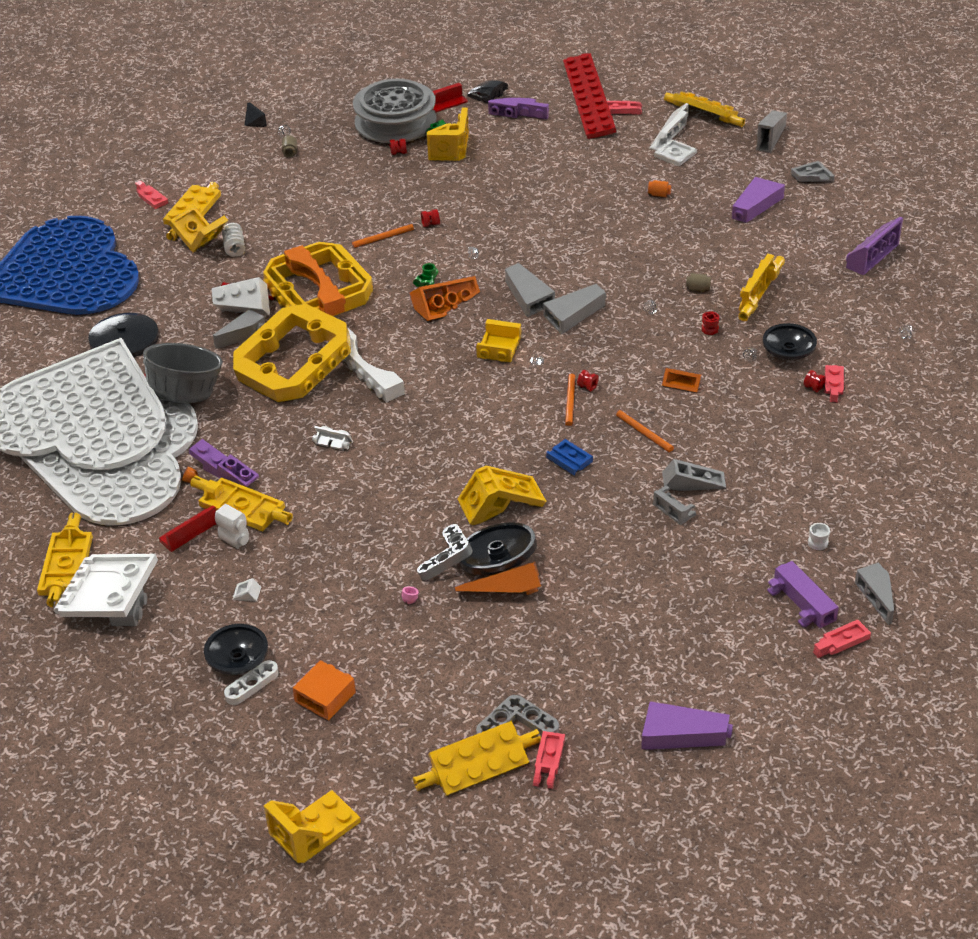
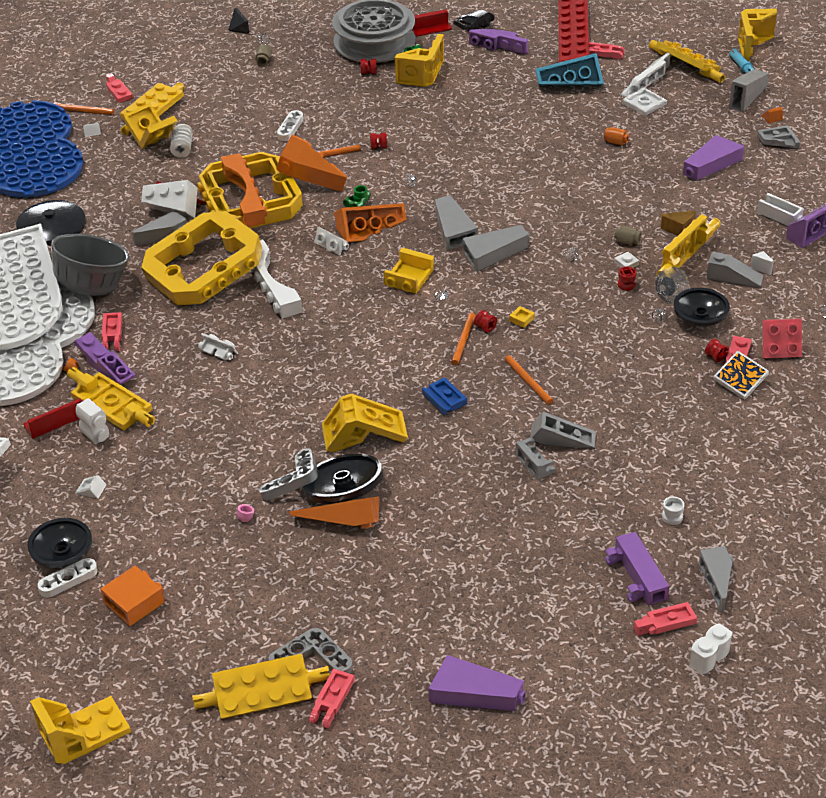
camera: 10 degrees right, 0 degrees up
orange slope [662,368,701,393] -> none
none -> orange bar [53,103,114,115]
none -> white slope [83,123,101,137]
none -> coral hinge [102,312,123,351]
none -> orange wedge [276,134,348,192]
none -> white beam [277,110,303,141]
none -> white hinge [314,227,349,256]
none -> yellow plate [509,306,535,328]
none -> medium azure wedge [535,53,604,86]
none -> white plate [614,252,640,268]
none -> clear tile [655,267,690,303]
none -> pearl gold slope [660,210,696,235]
none -> white brick [689,623,732,674]
none -> light grey slope [706,252,764,288]
none -> tile [714,351,769,400]
none -> medium azure pin [729,49,754,73]
none -> yellow bracket [738,9,777,62]
none -> white slope [751,251,774,275]
none -> white window [757,193,804,226]
none -> orange slope [762,107,783,123]
none -> coral plate [762,318,802,358]

